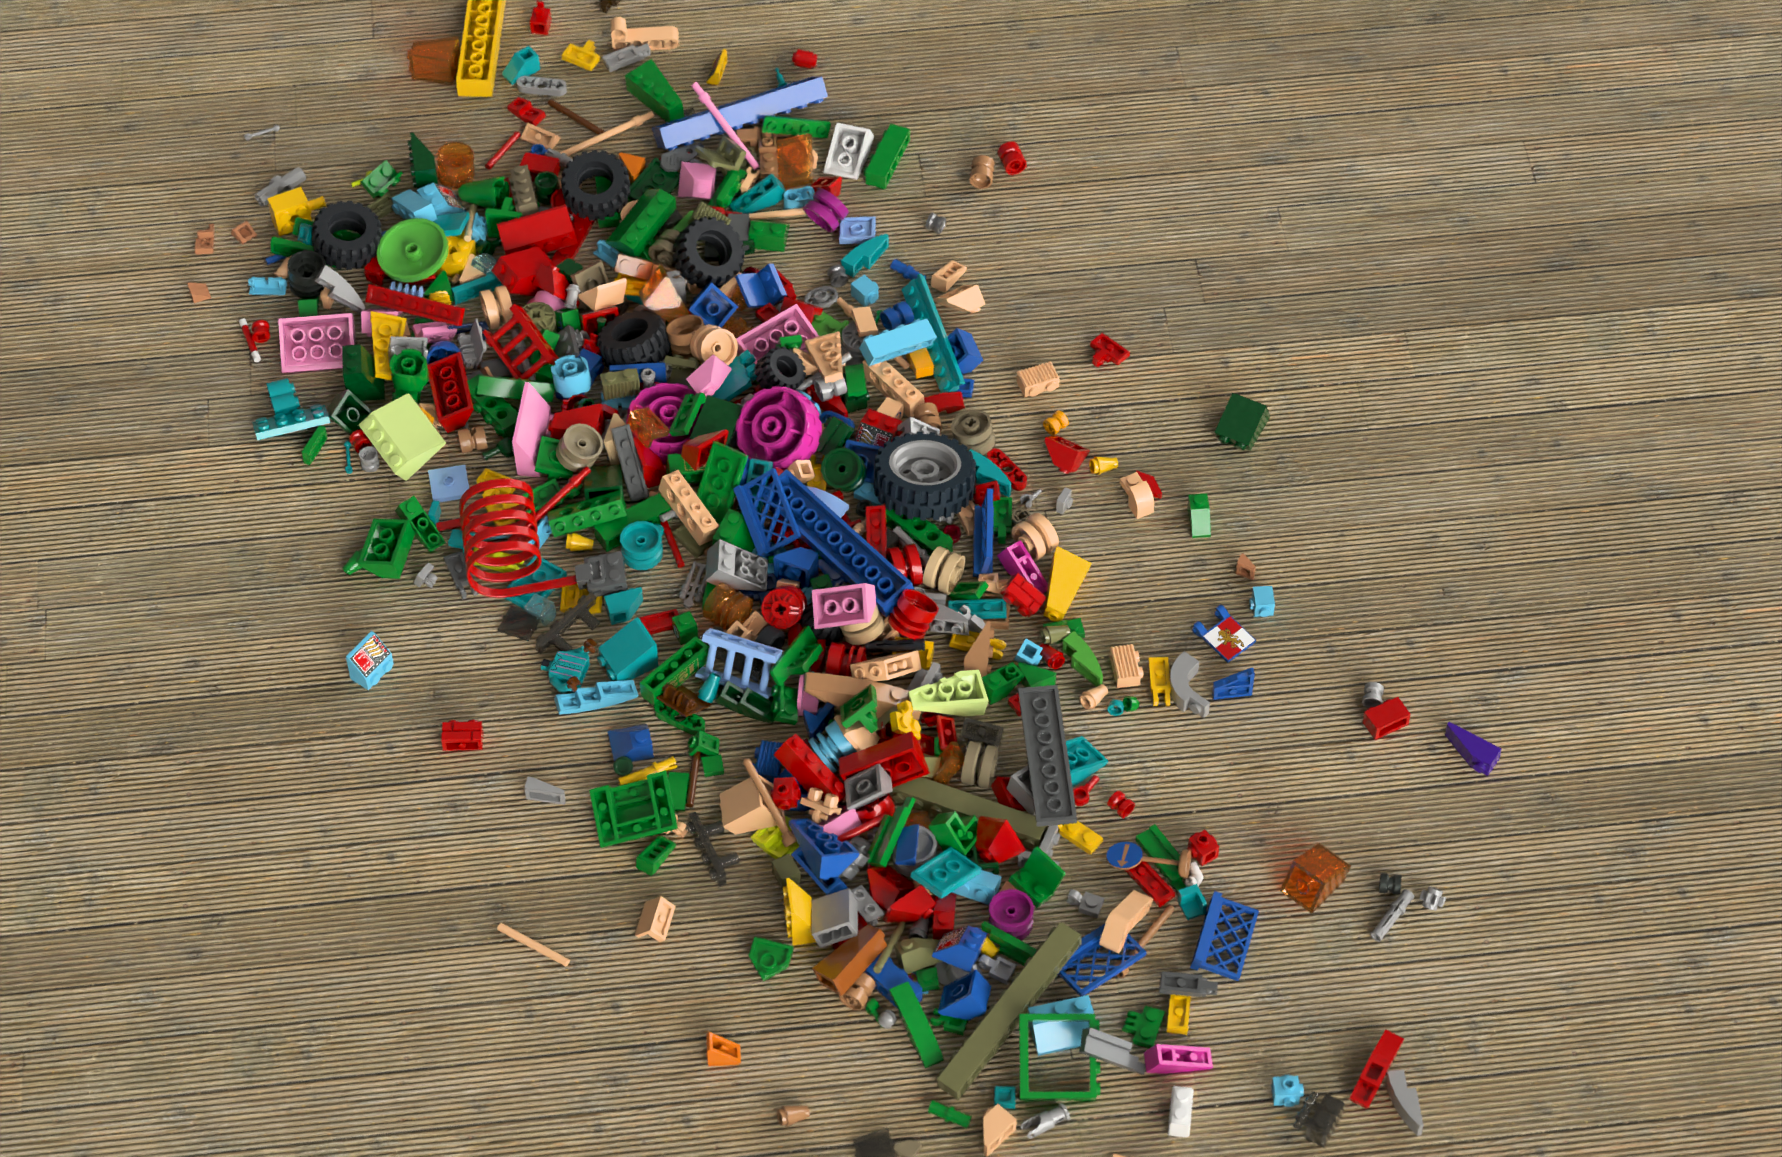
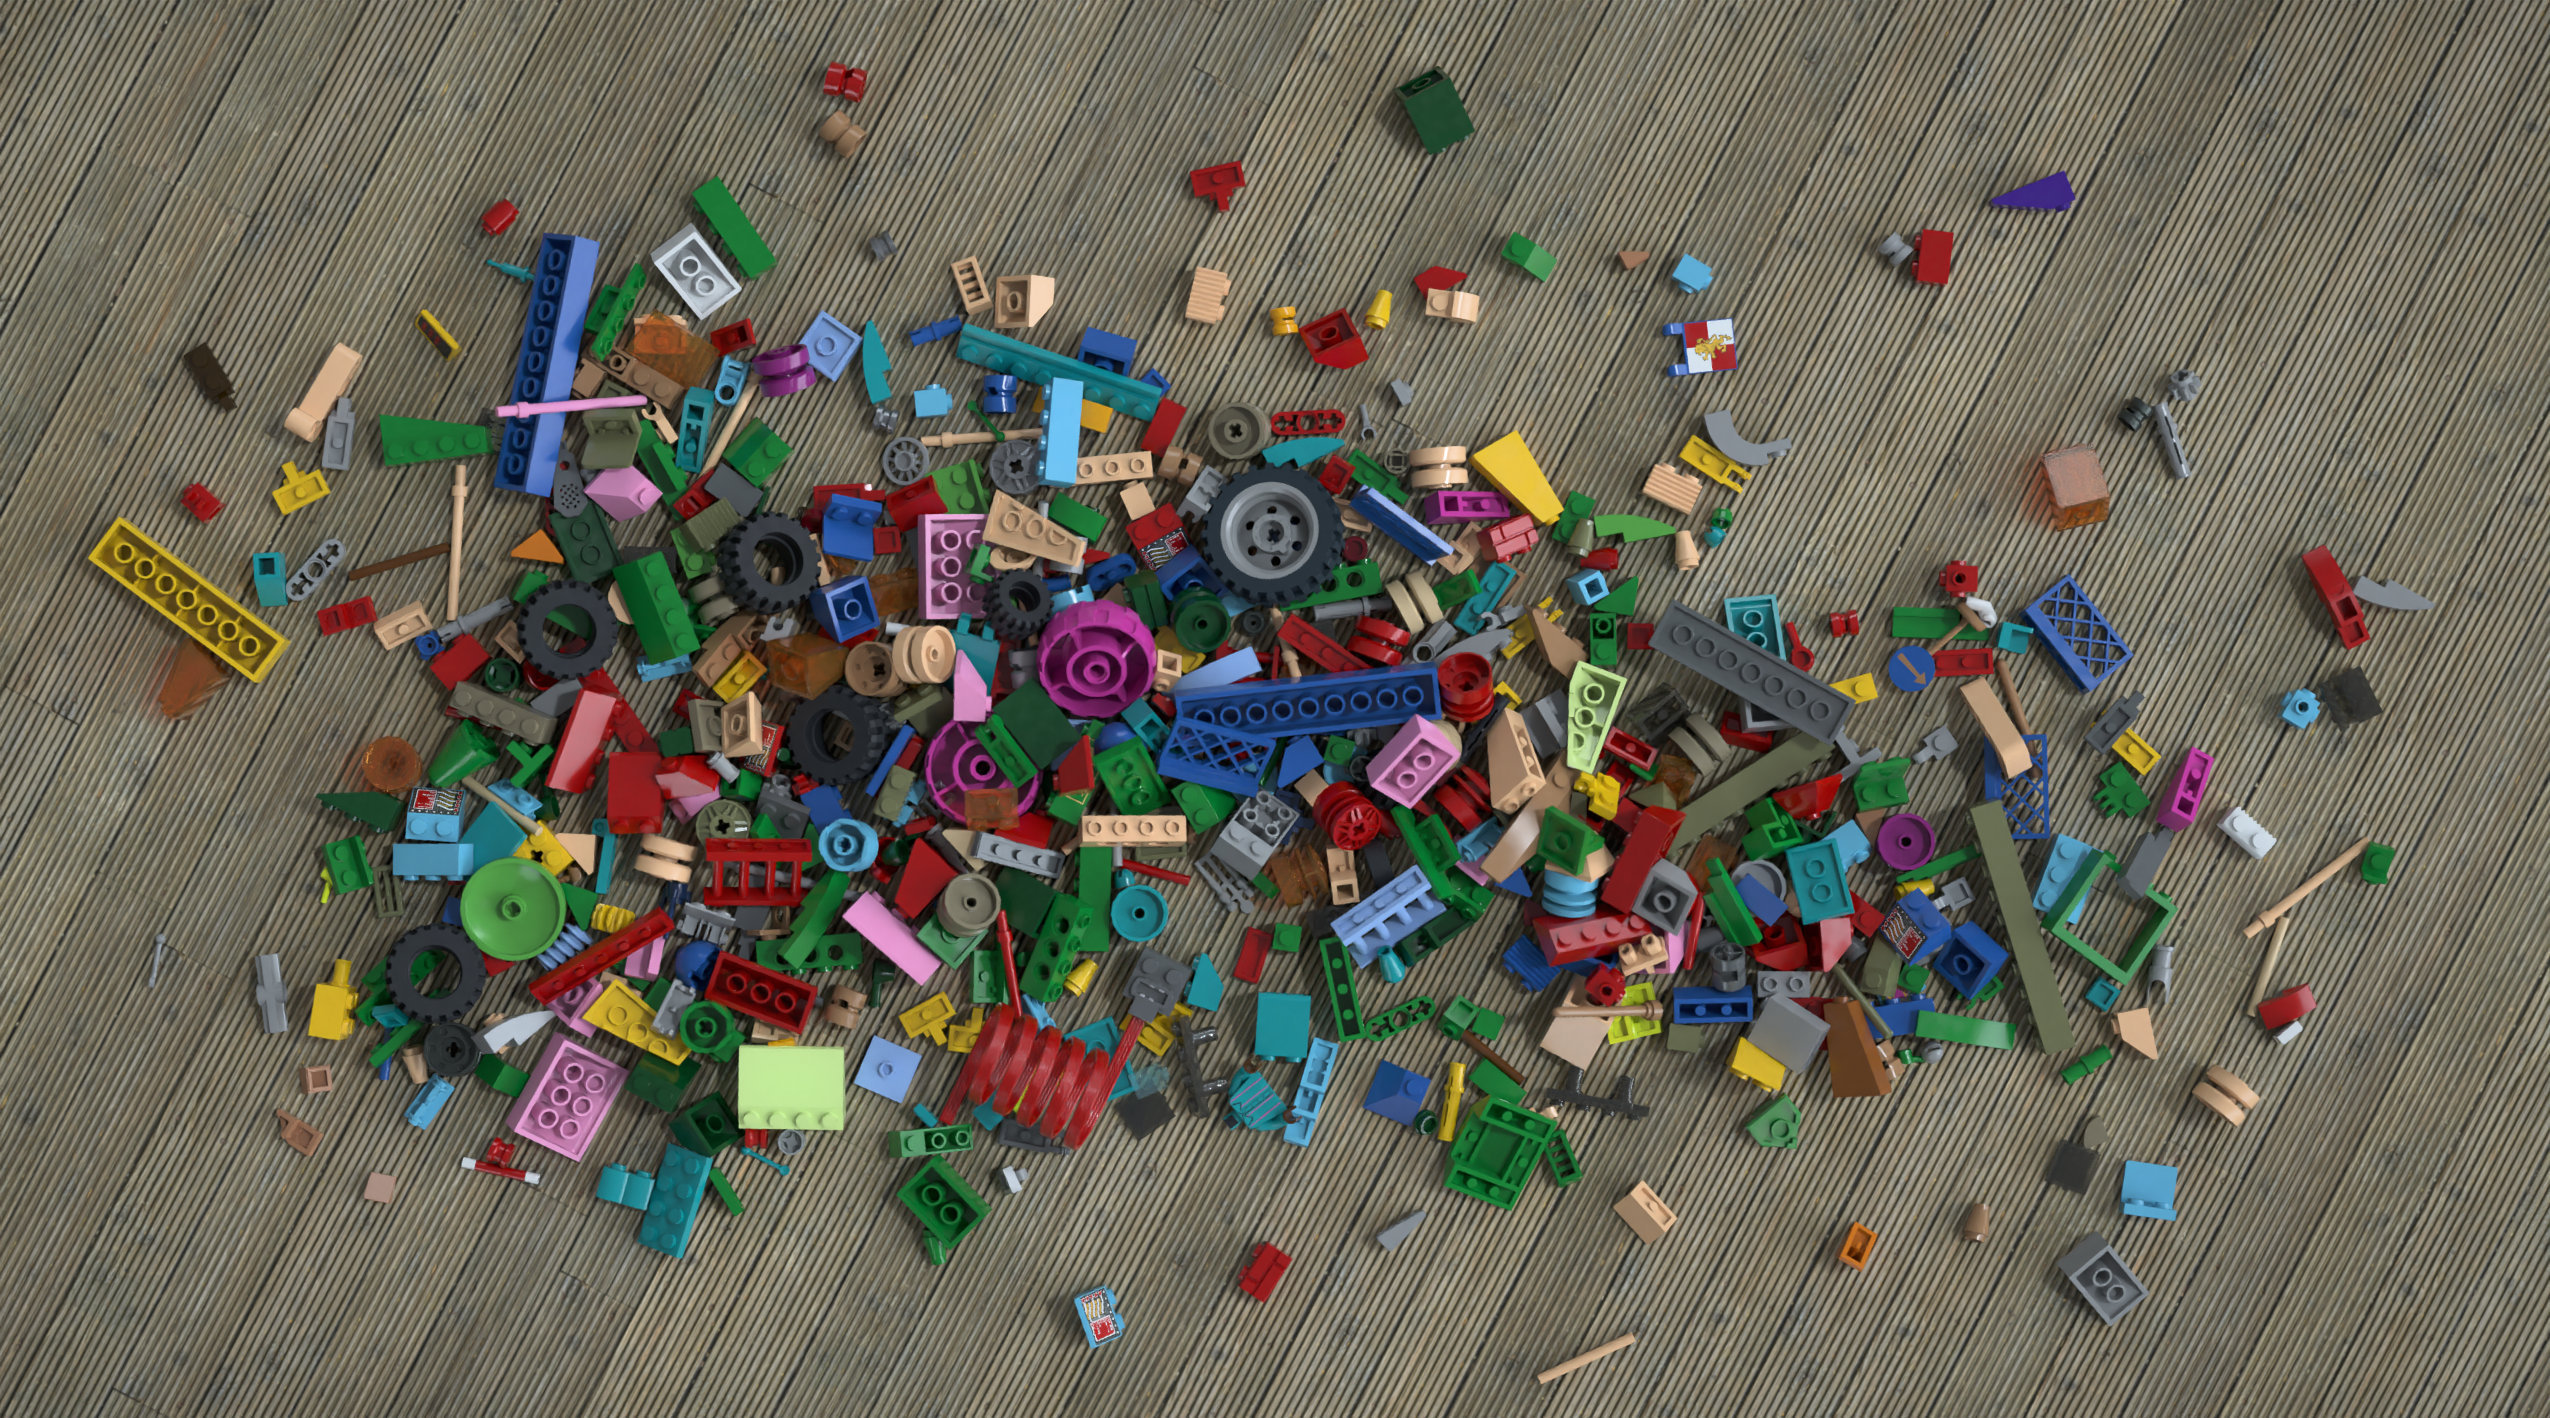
camera: 50 degrees left, 35 degrees up
clear light blue slope [471,253,498,274] -> none
red bar [485,131,521,170] -> none
light grey pin [641,368,655,389] -> none
reddish brown hinge [657,684,711,717] -> none
blue wedge [789,818,859,879] -> none
light nougat tile [852,306,878,337] -> none
blue wing [1212,668,1255,700] -> none

